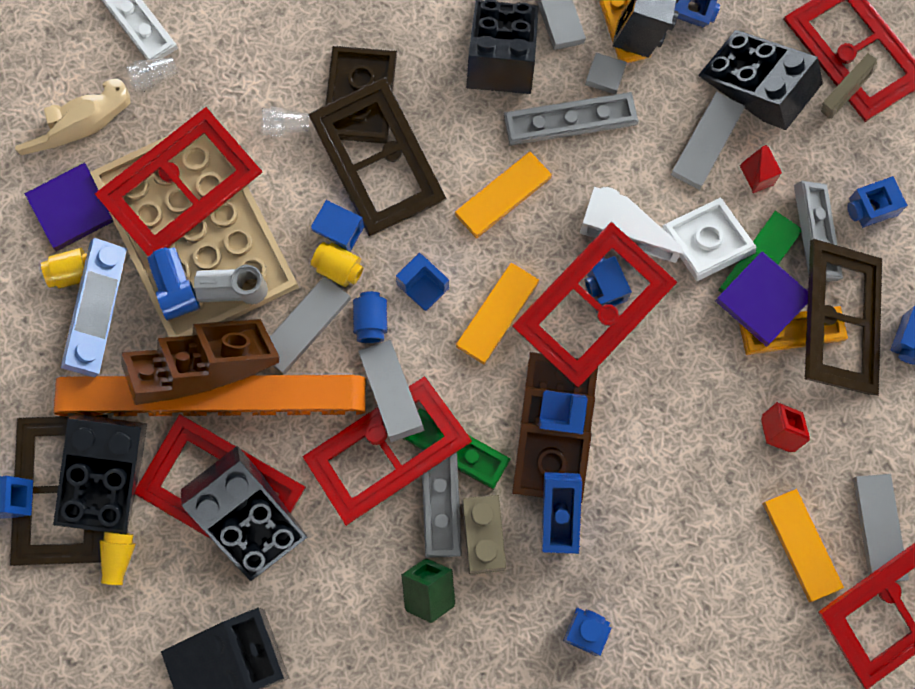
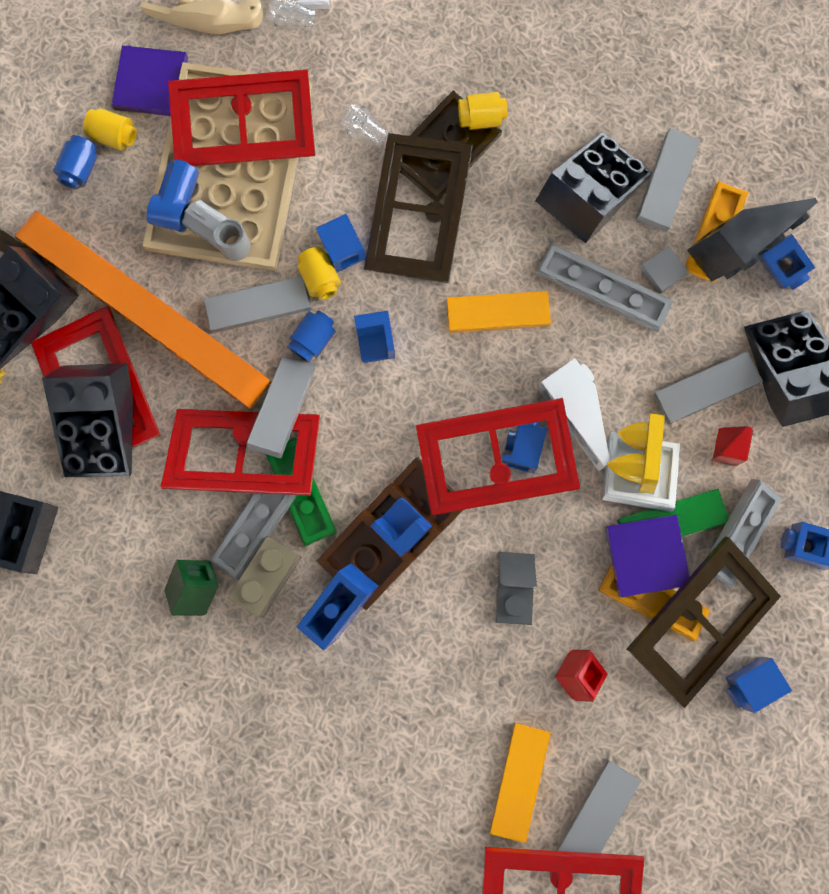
camera: 40 degrees right, 5 degrees up
plate [61,238,127,378] -> none
reddish brown slope [121,319,280,405] -> none
light orange tile [456,263,540,365] -> none
blue brick [563,608,612,656] -> none
none -> blue brick [53,135,97,189]
none -> yellow brick [458,91,508,130]
none -> dark grey slope [495,552,537,625]
none -> yellow tile [607,413,665,494]

